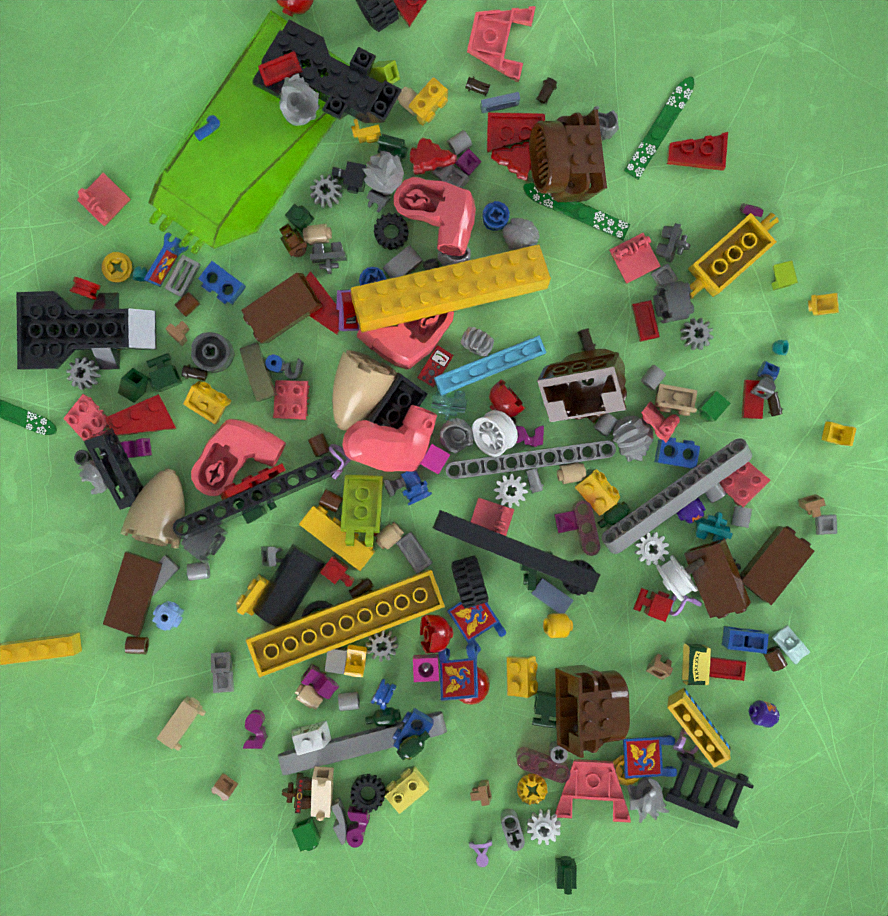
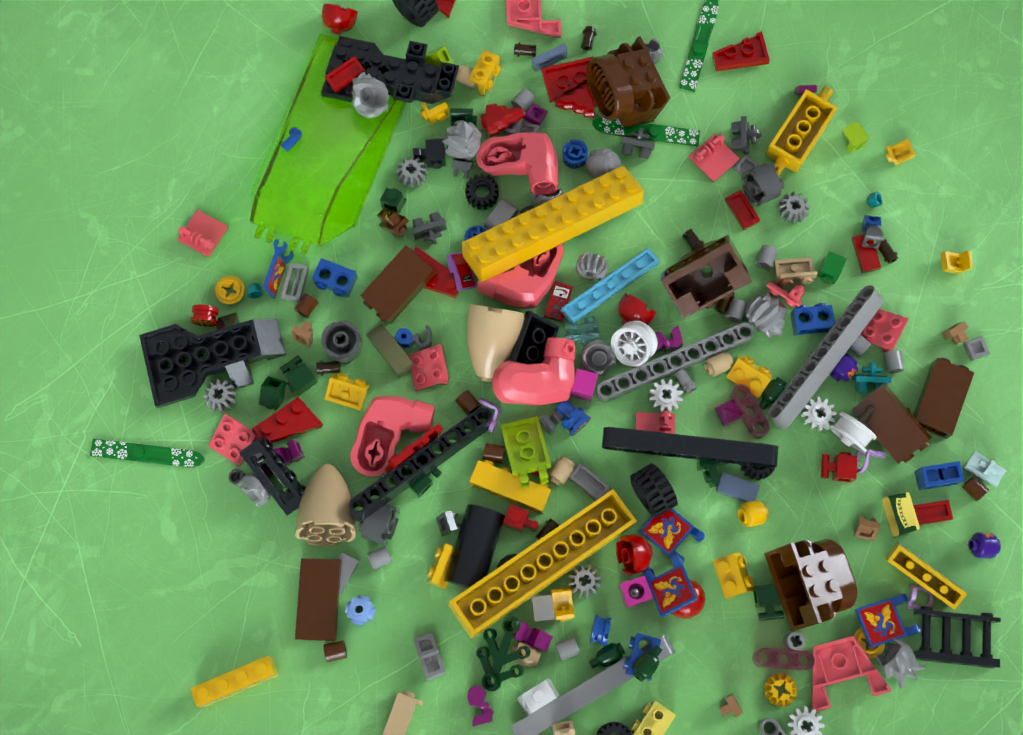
camera: 20 degrees left, 15 degrees down
tan brick [303,224,332,245] -> none
none -> dark green plant [476,617,531,691]
none -> dark grey hips [621,127,655,159]

